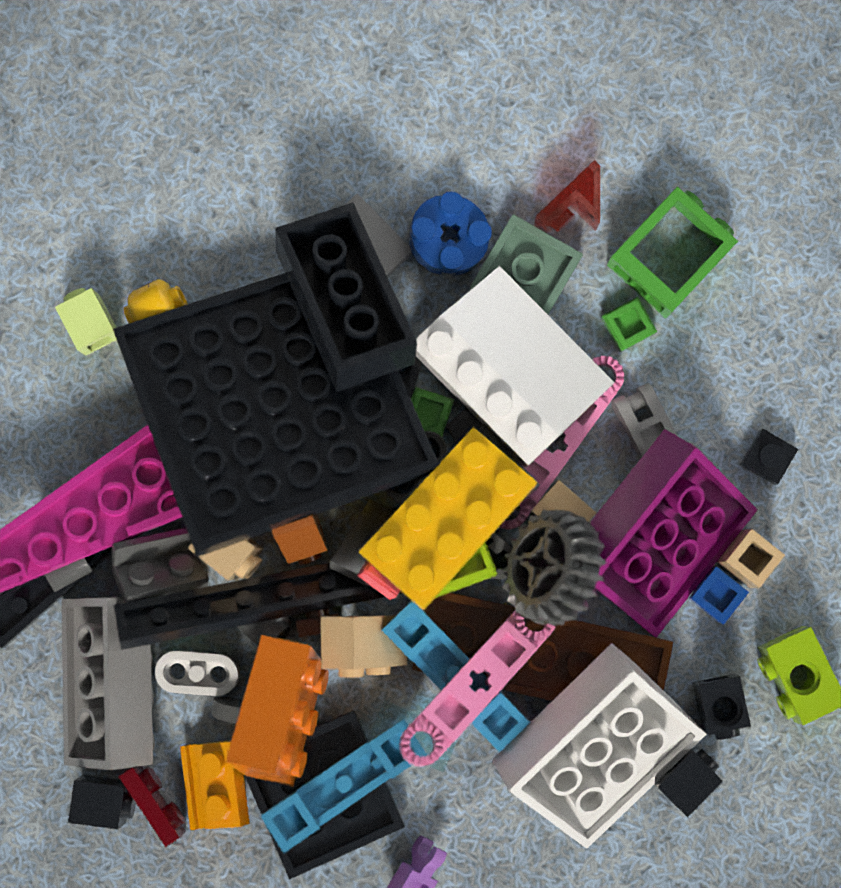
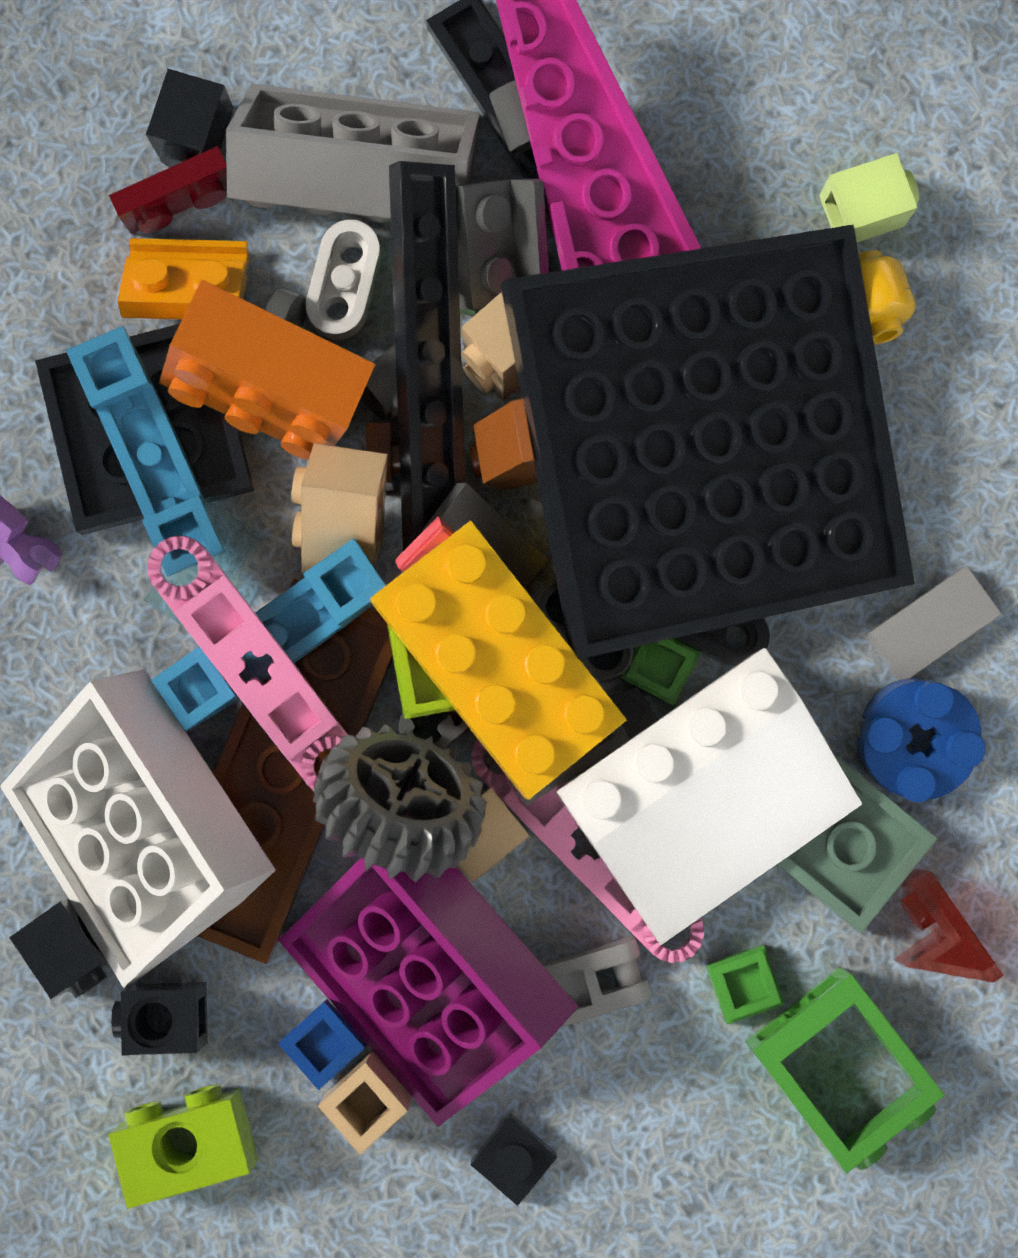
camera: 95 degrees right, 0 degrees up
black brick [275,202,417,392] -> none

